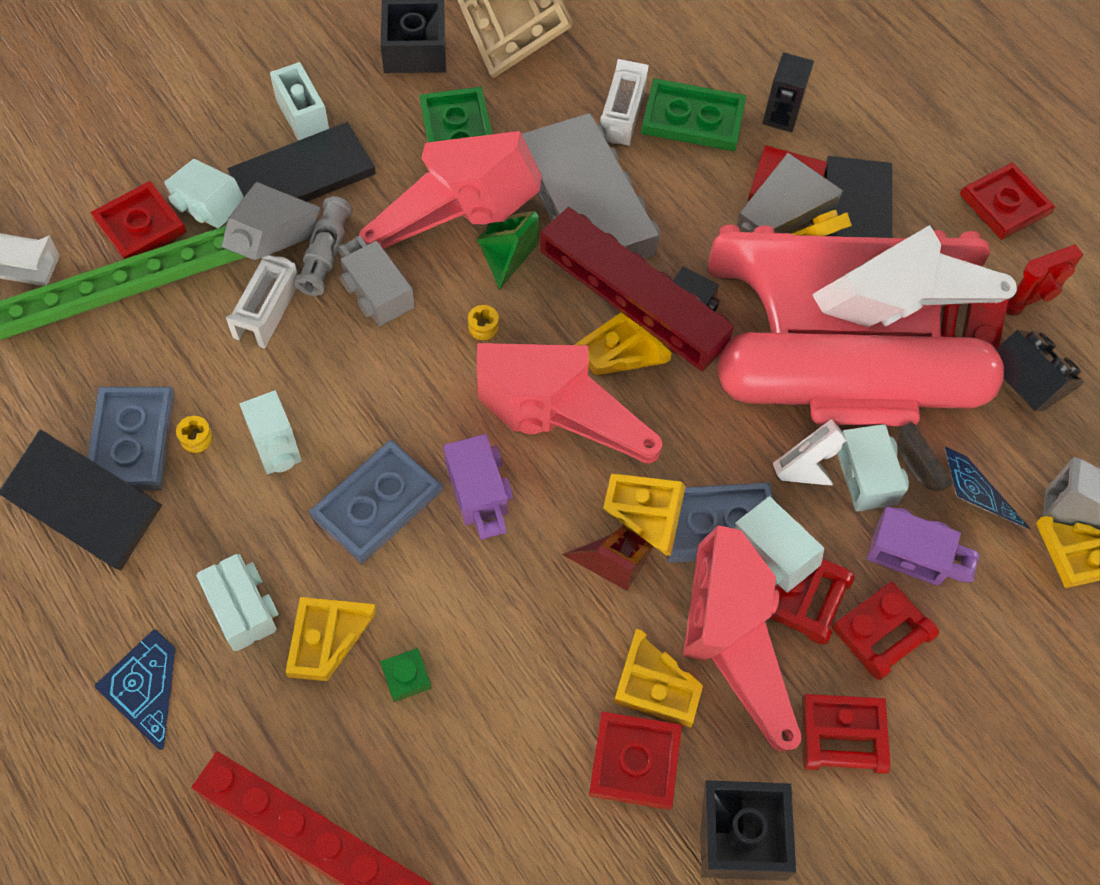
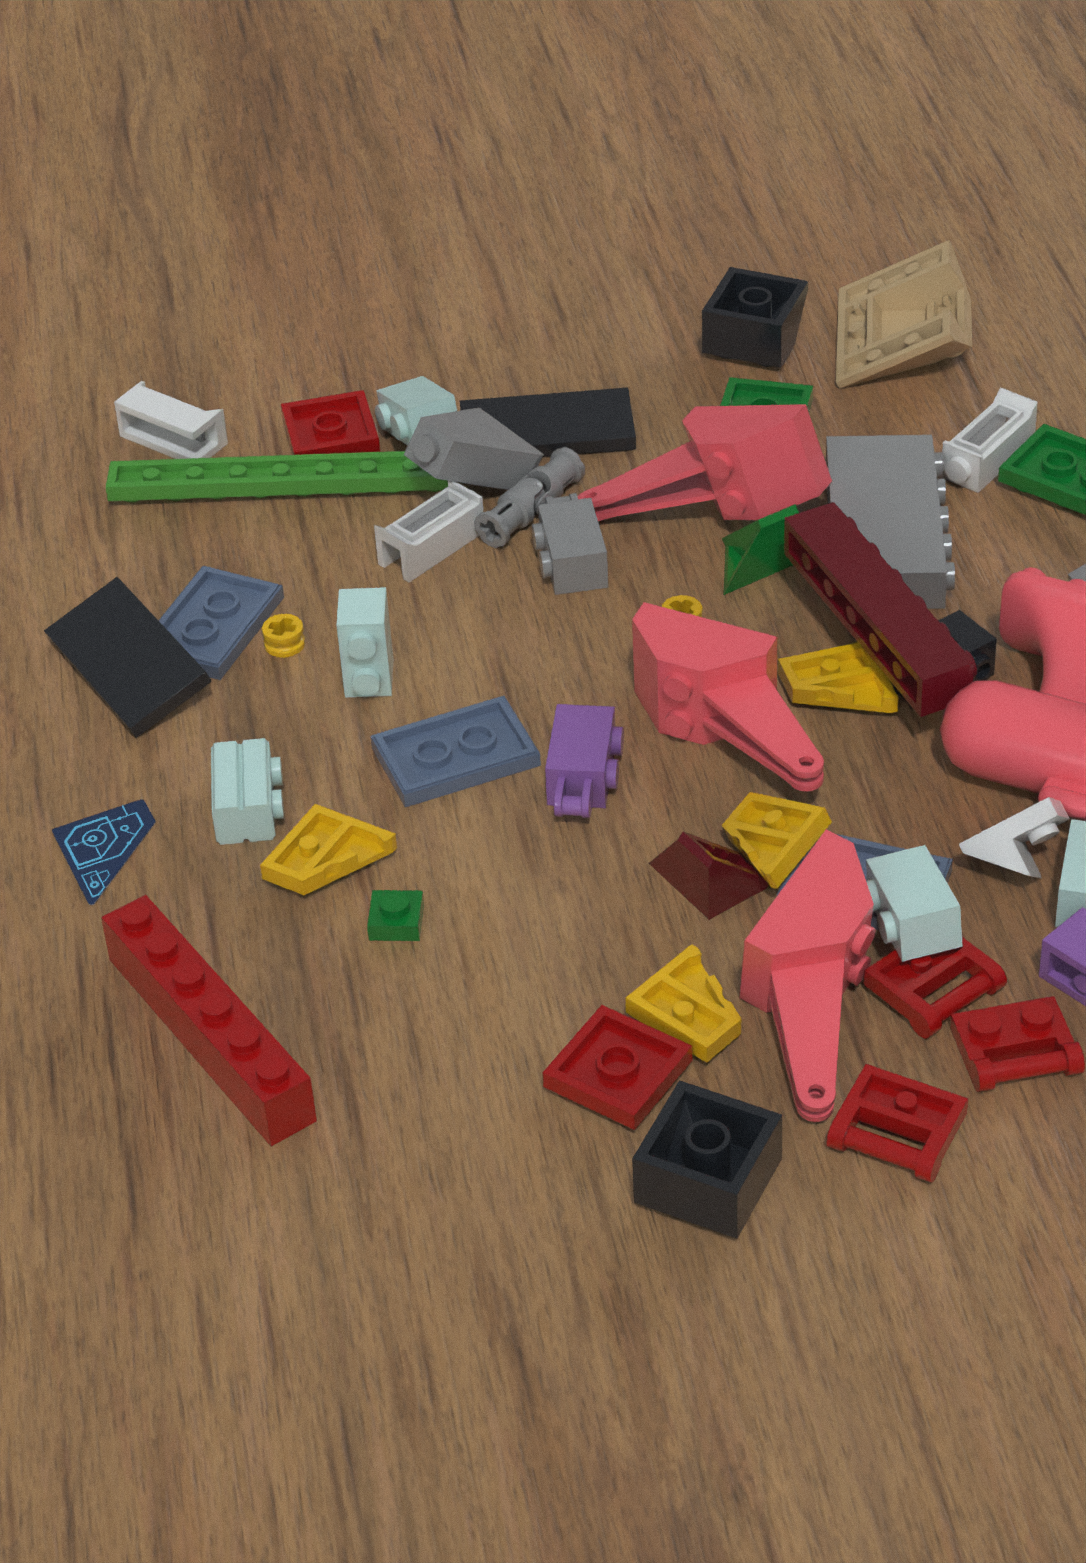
camera: 30 degrees right, 20 degrees down
light aqua brick [270,62,329,141] -> none

